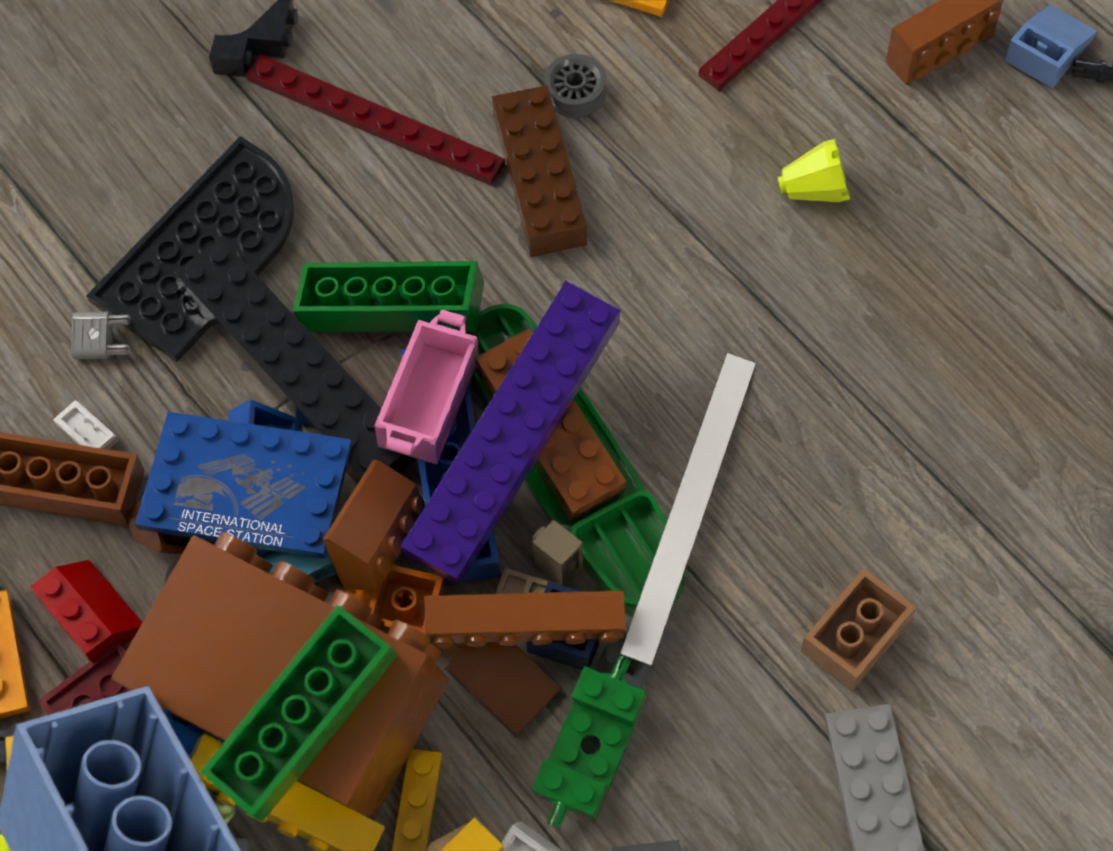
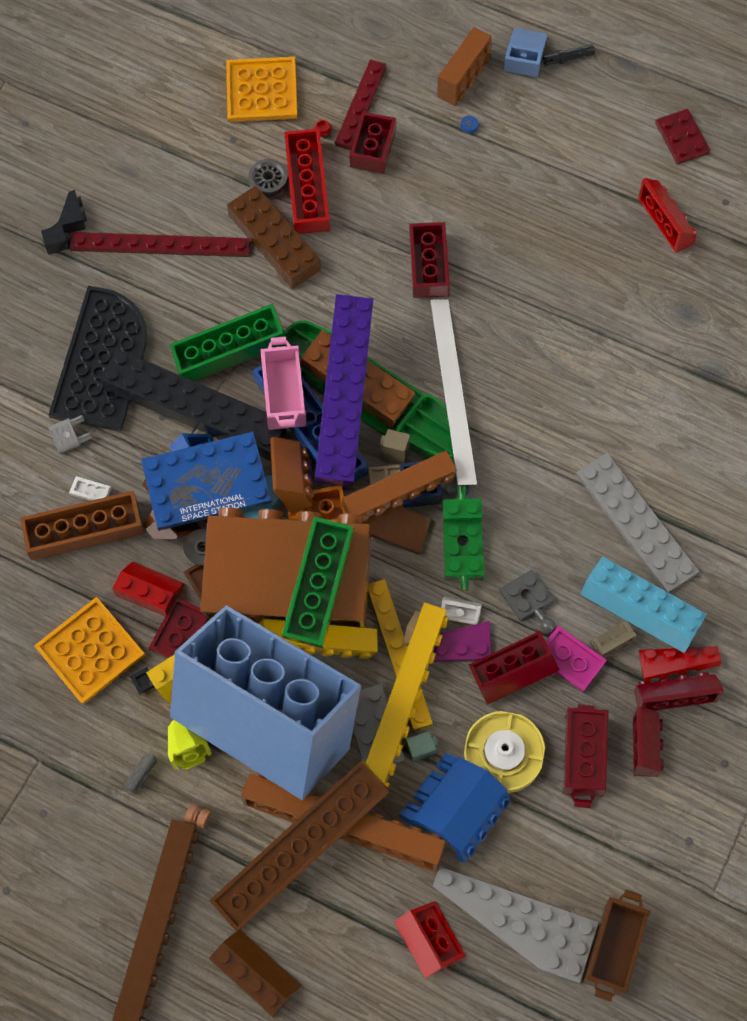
camera: 25 degrees left, 5 degrees up
neon yellow cone [778,139,850,202] -> none
medium nougat brick [801,568,916,691] -> none
none -> red brick [284,128,330,234]
none -> red plate [314,119,332,137]
none -> dark red brick [349,111,397,174]
none -> dark red brick [409,222,450,298]
none -> blue tile [461,116,478,134]

